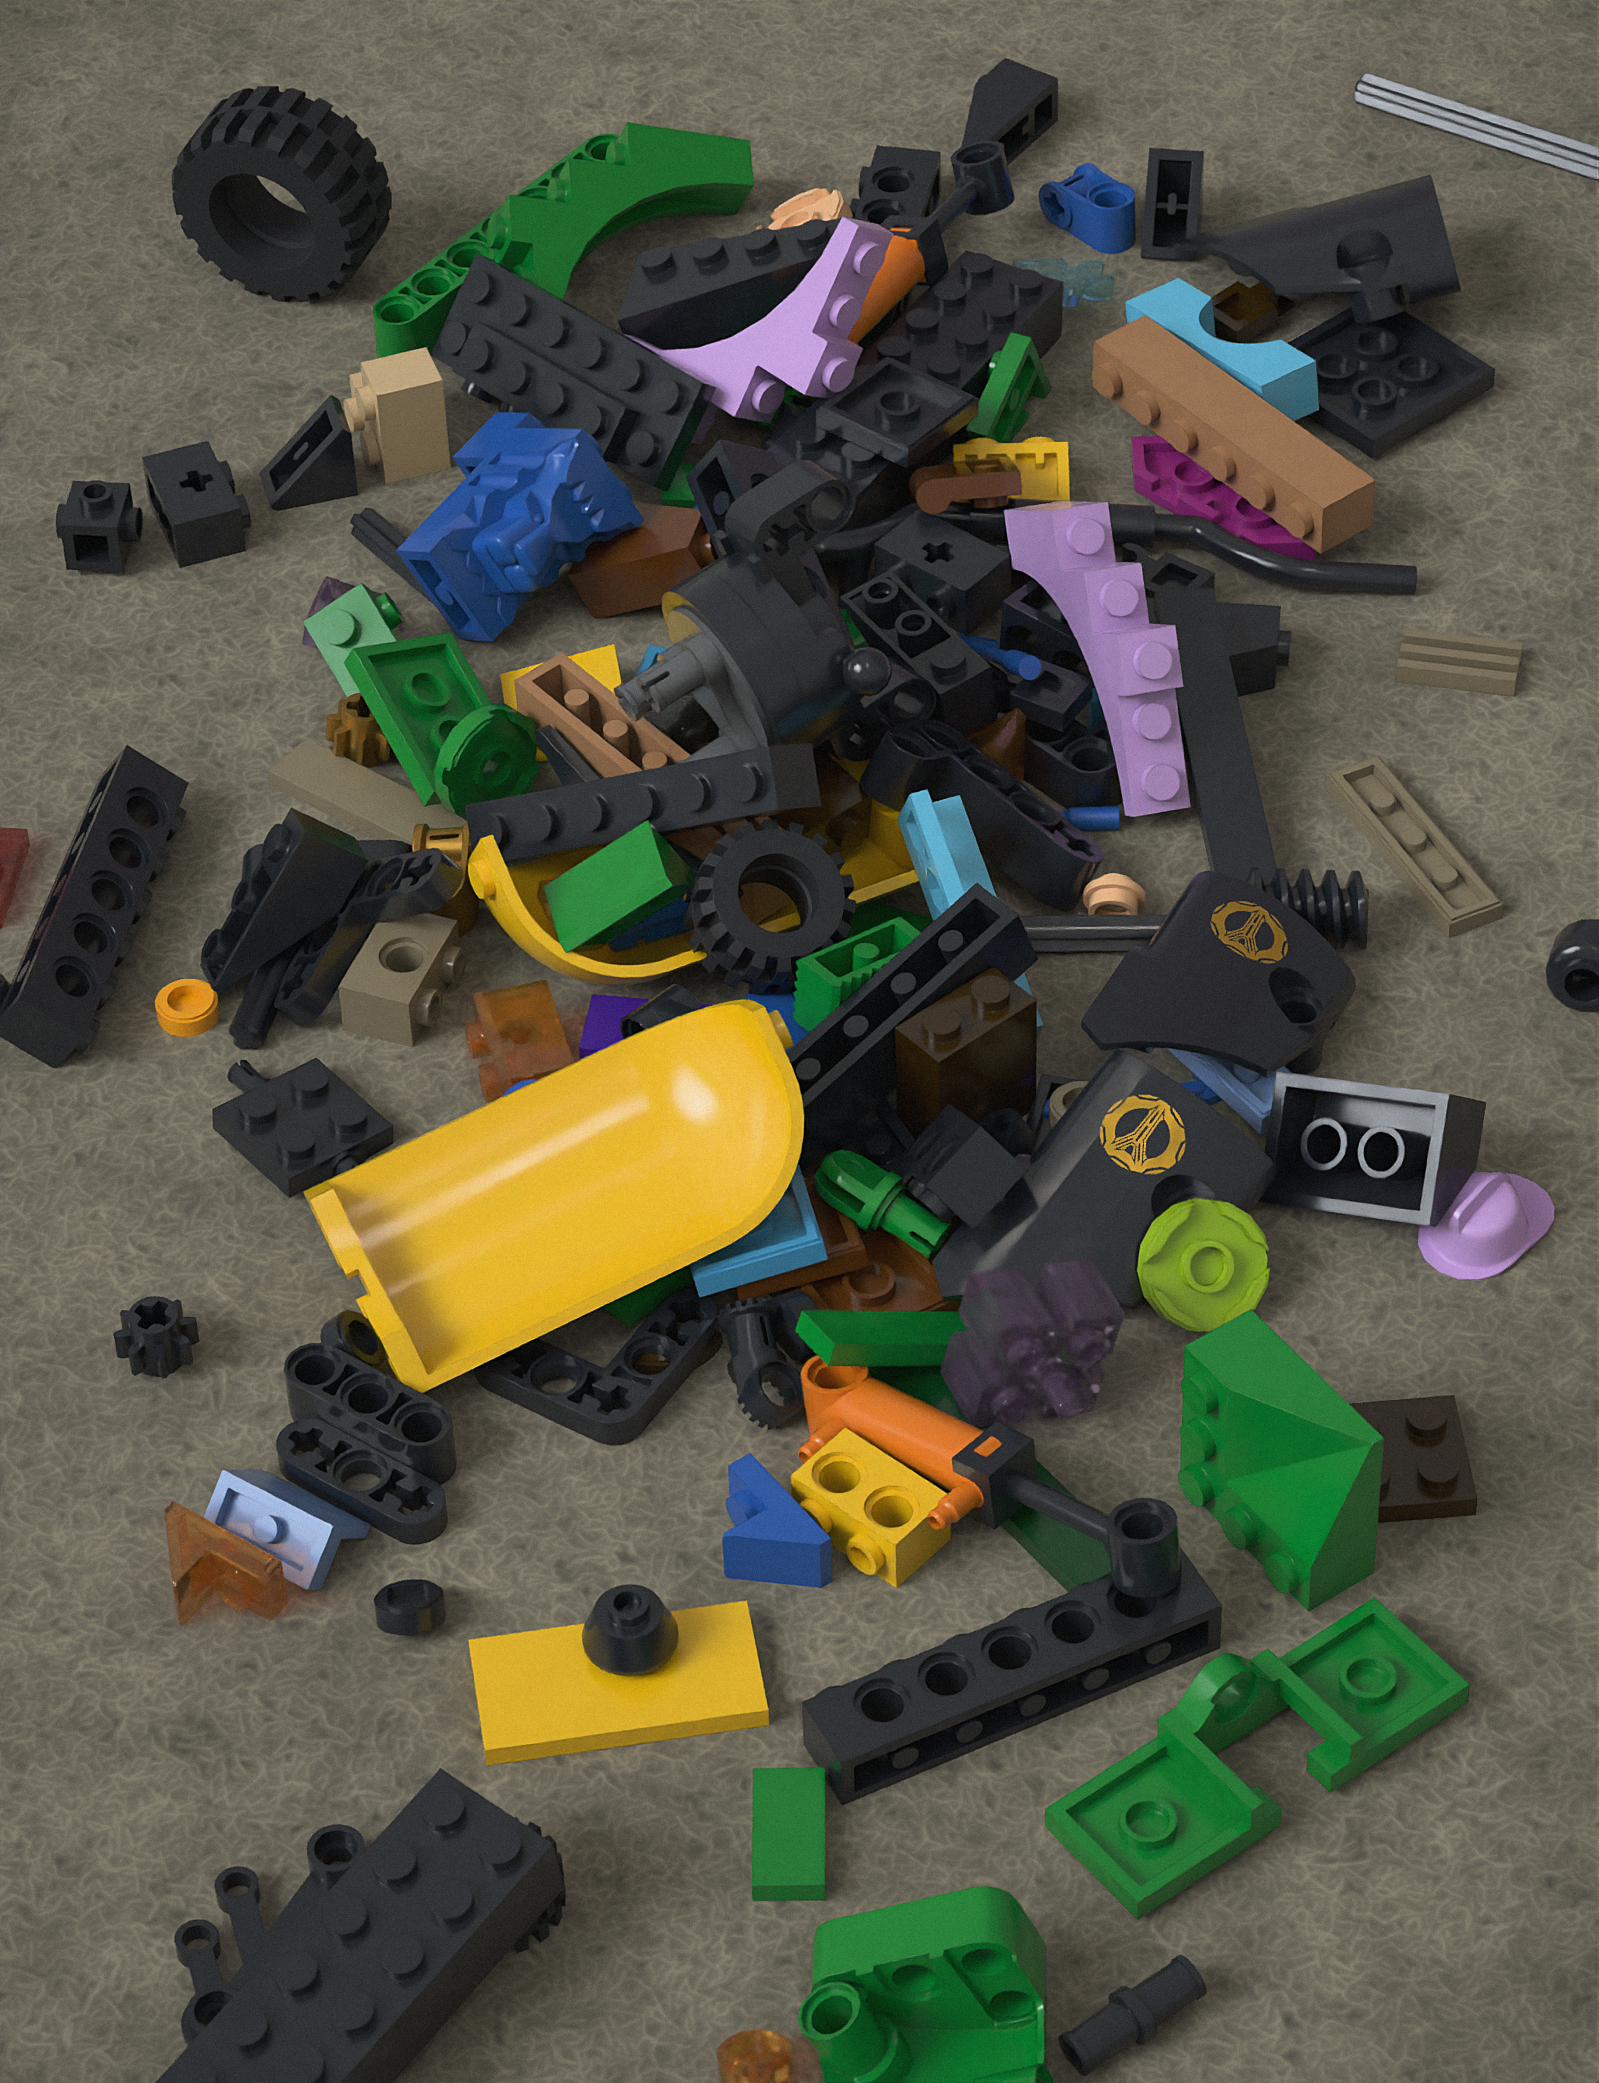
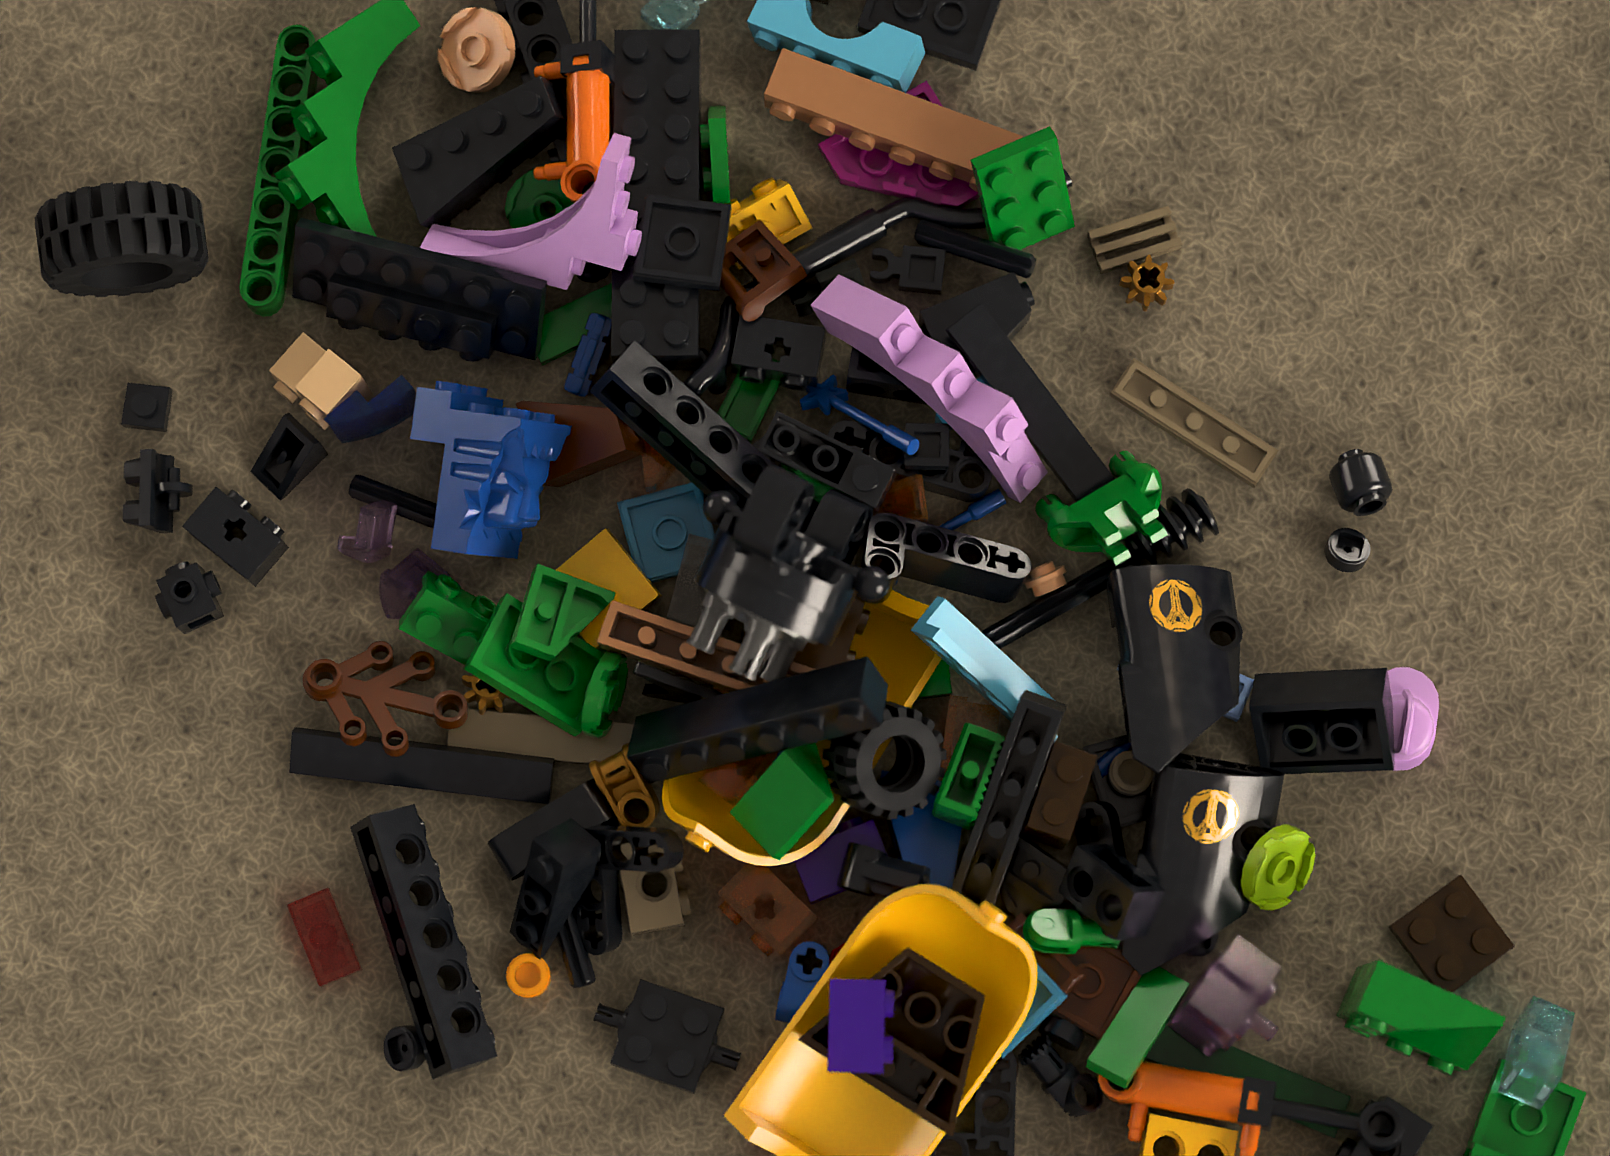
camera: 30 degrees left, 35 degrees up
none -> black plate [121,383,173,432]
none -> black hips [123,449,193,533]
none -> black tile [289,727,555,804]
none -> reddish brown plant [302,641,468,757]
none -> clear blue slope [324,375,416,443]
none -> tile [337,500,398,563]
none -> green wing [510,564,615,662]
none -> dark brown wedge [798,947,985,1137]
none -> dark purple brick [828,979,894,1073]
none -> black axle [914,220,1036,278]
none -> green plate [970,126,1075,250]
none -> green connector [1035,450,1168,565]
none -> pearl gold gear [1119,255,1175,312]
none -> black tile [1324,528,1371,572]
none -> clear light blue brick [1498,995,1575,1109]

